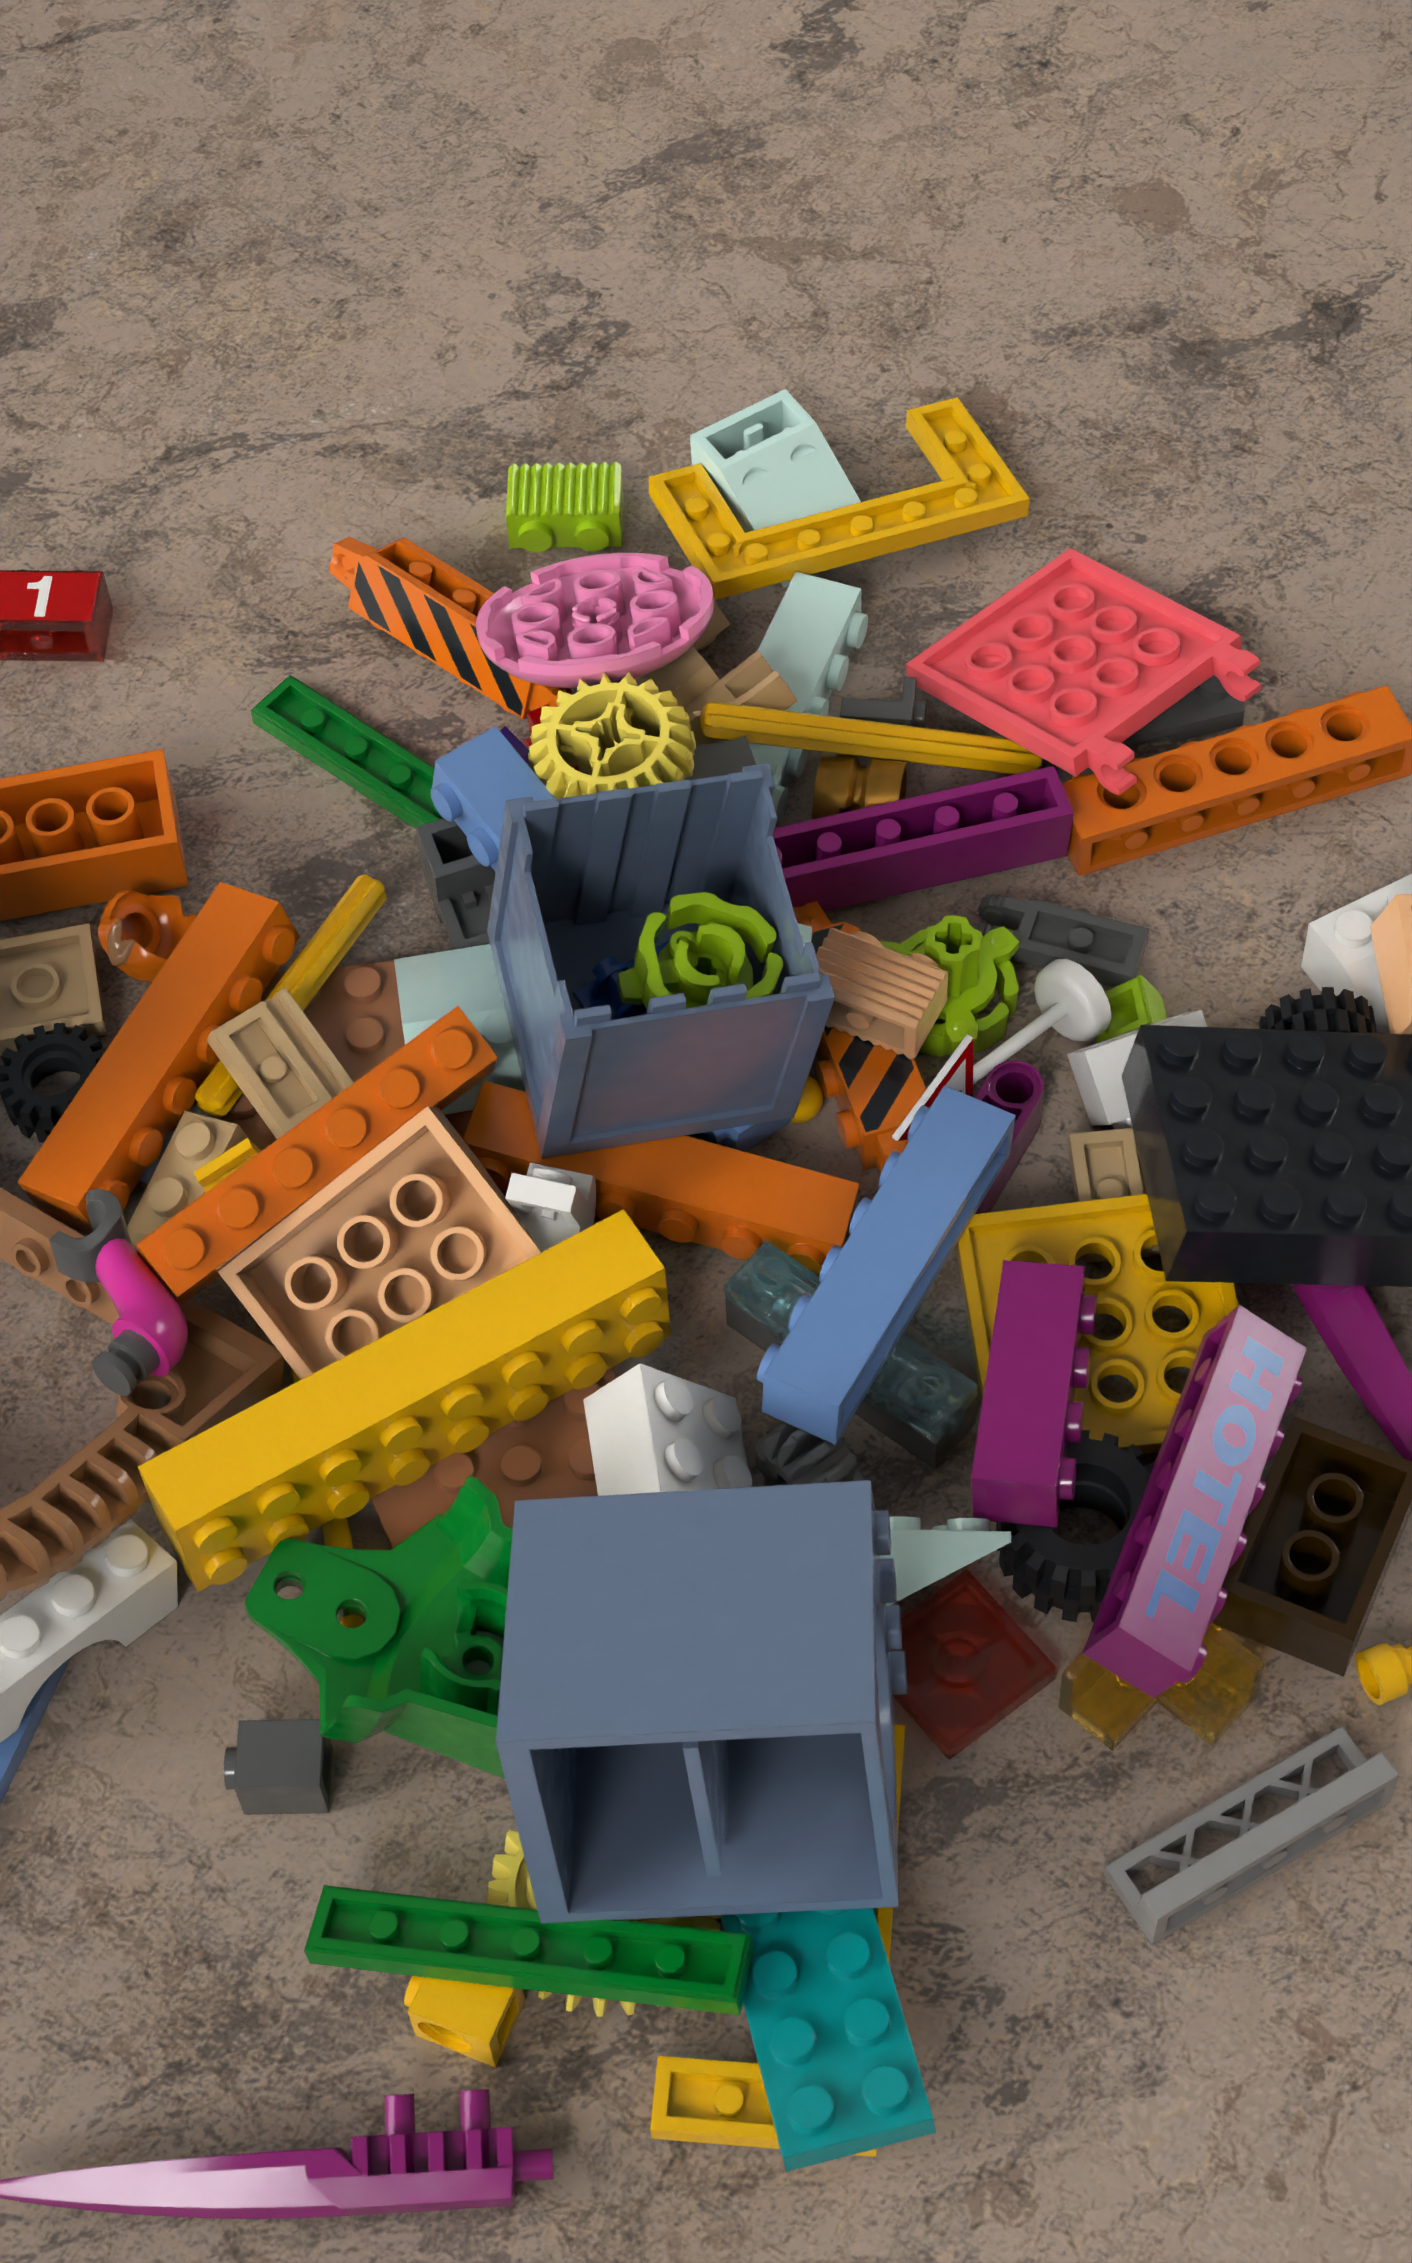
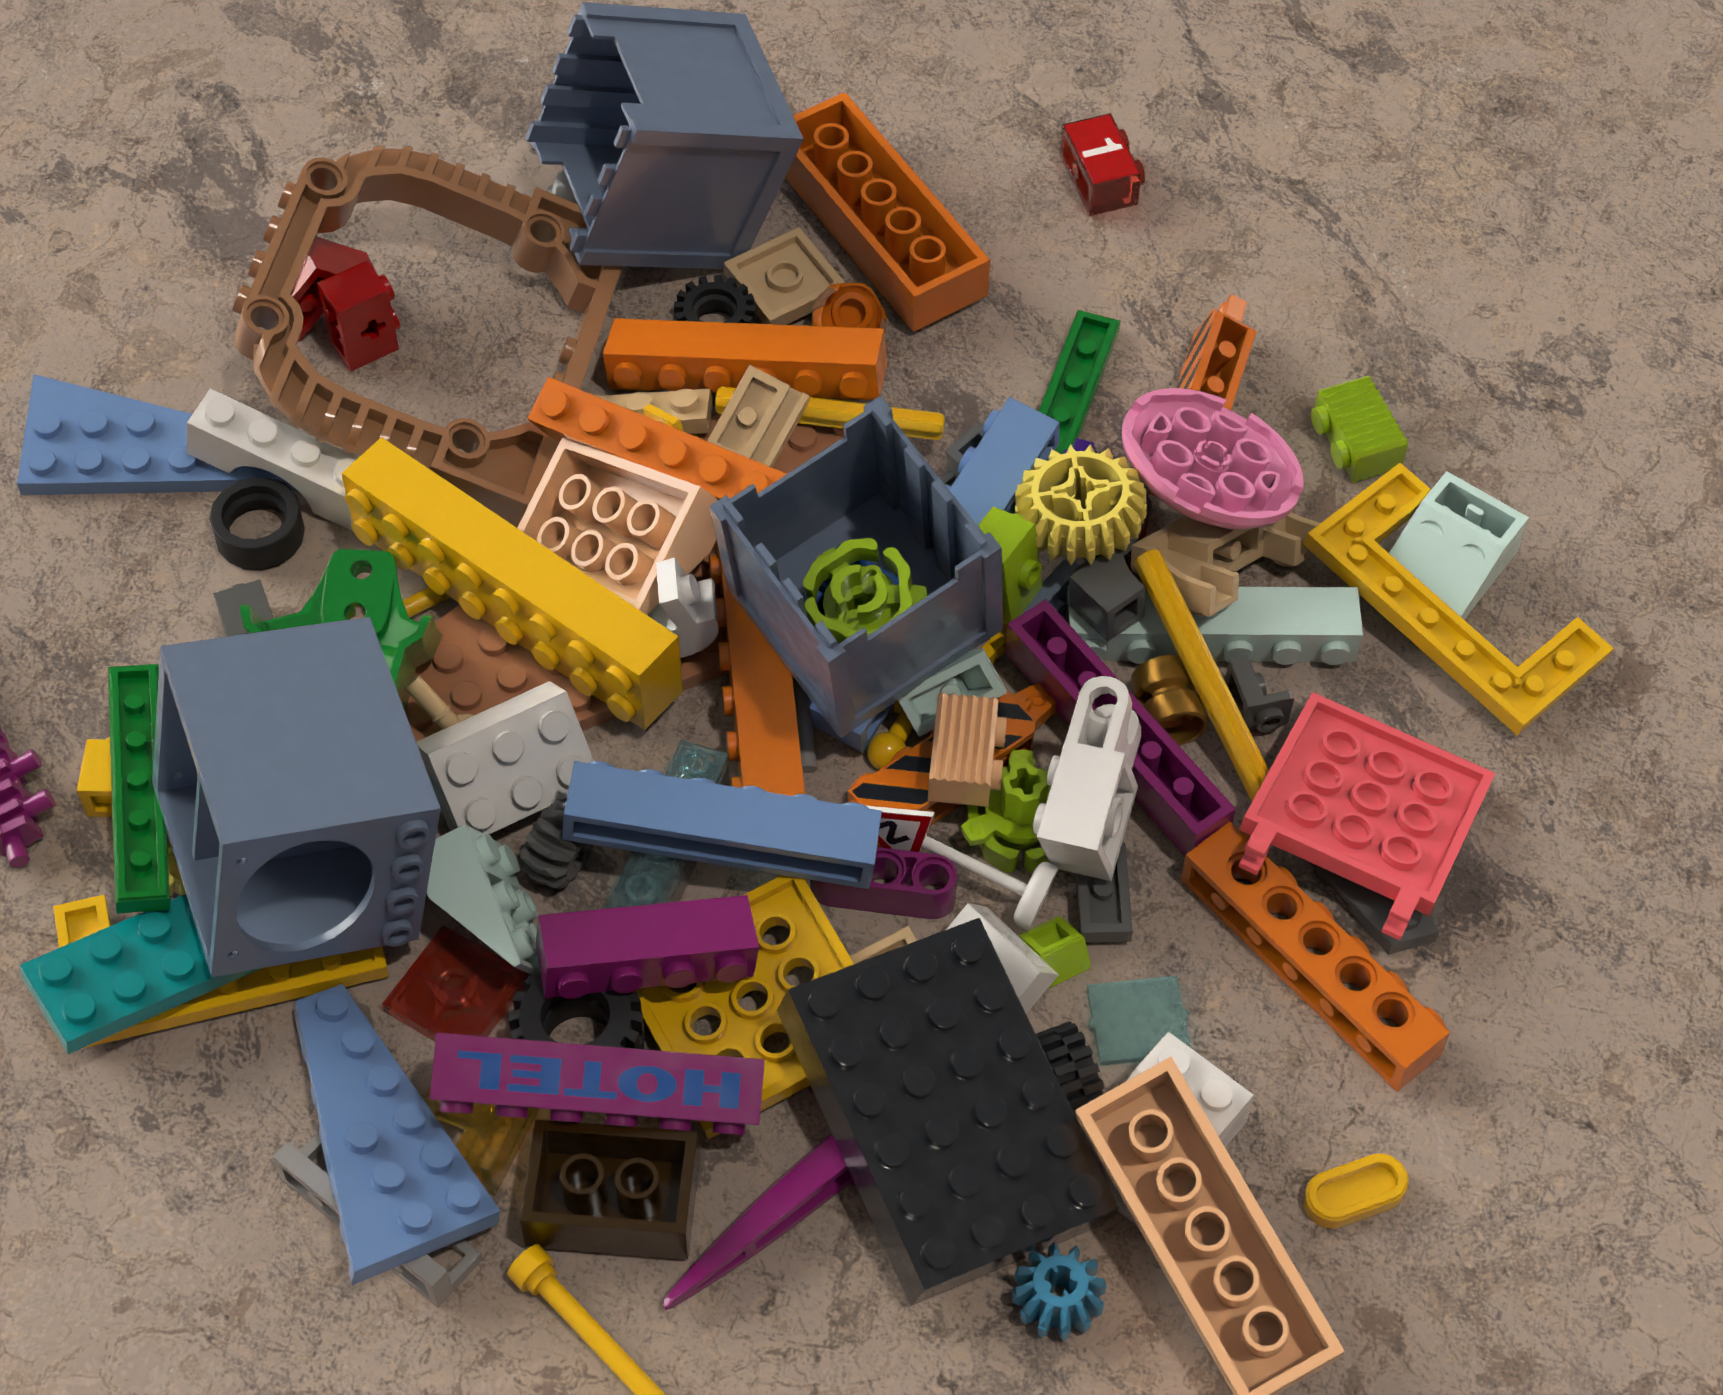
camera: 65 degrees right, 0 degrees up
piece [49,1188,188,1396] -> none
none -> black tyre [209,477,305,570]
none -> medium blue wing [294,984,501,1285]
none -> white brick [1033,676,1141,881]
none -> clear light blue piece [1087,975,1191,1066]

